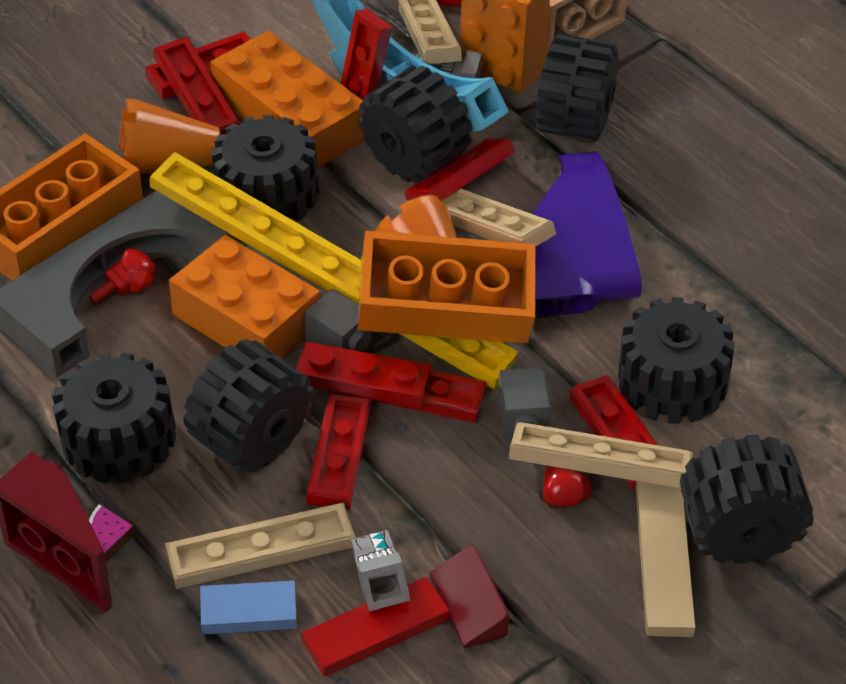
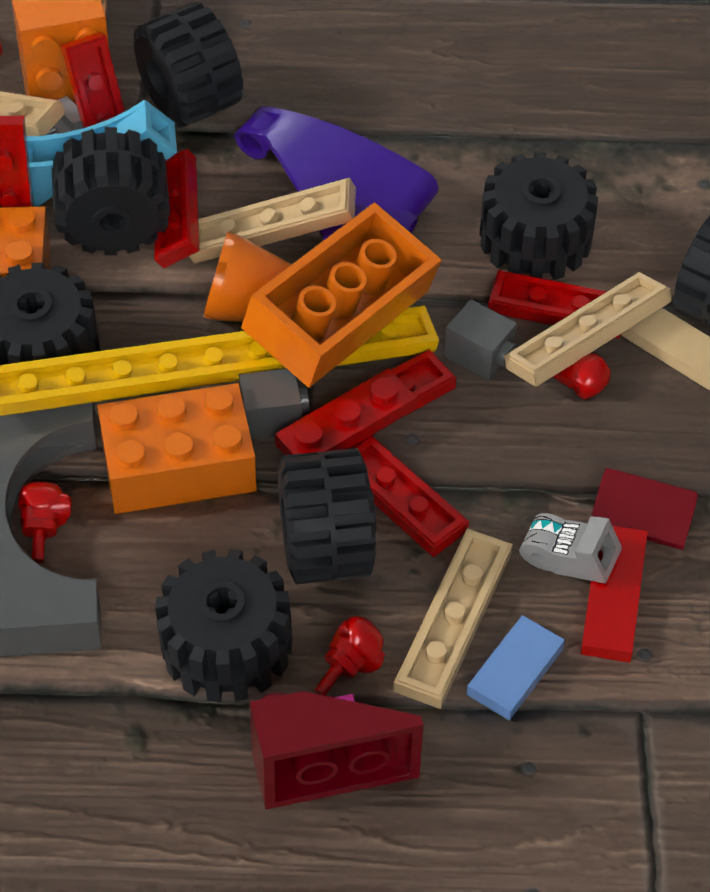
camera: 50 degrees left, 5 degrees up
none -> red tile [61,32,125,128]
none -> red piece [314,616,385,696]

